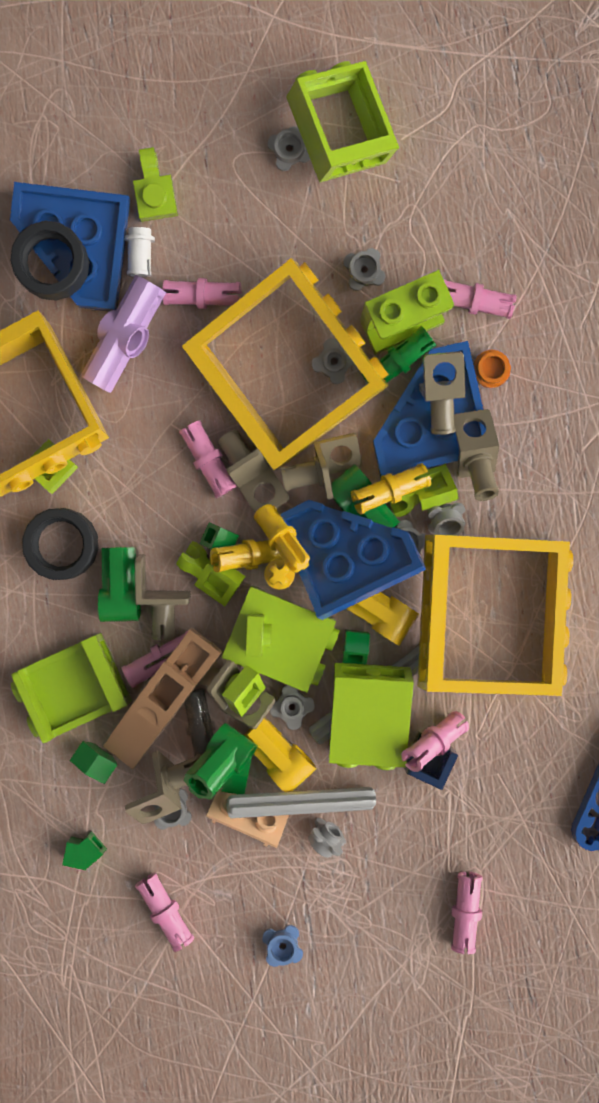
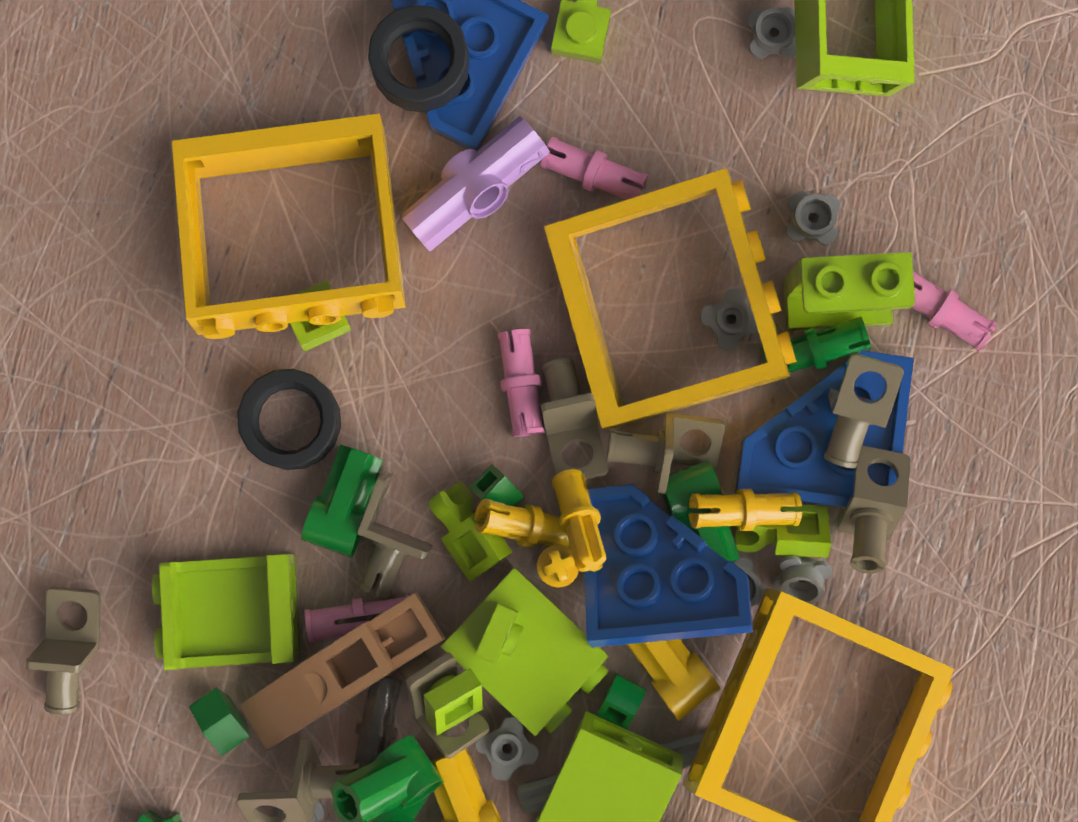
camera: 25 degrees right, 5 degrees down
white pin [124,227,155,277] -> none
orange plate [473,350,511,388] -> none

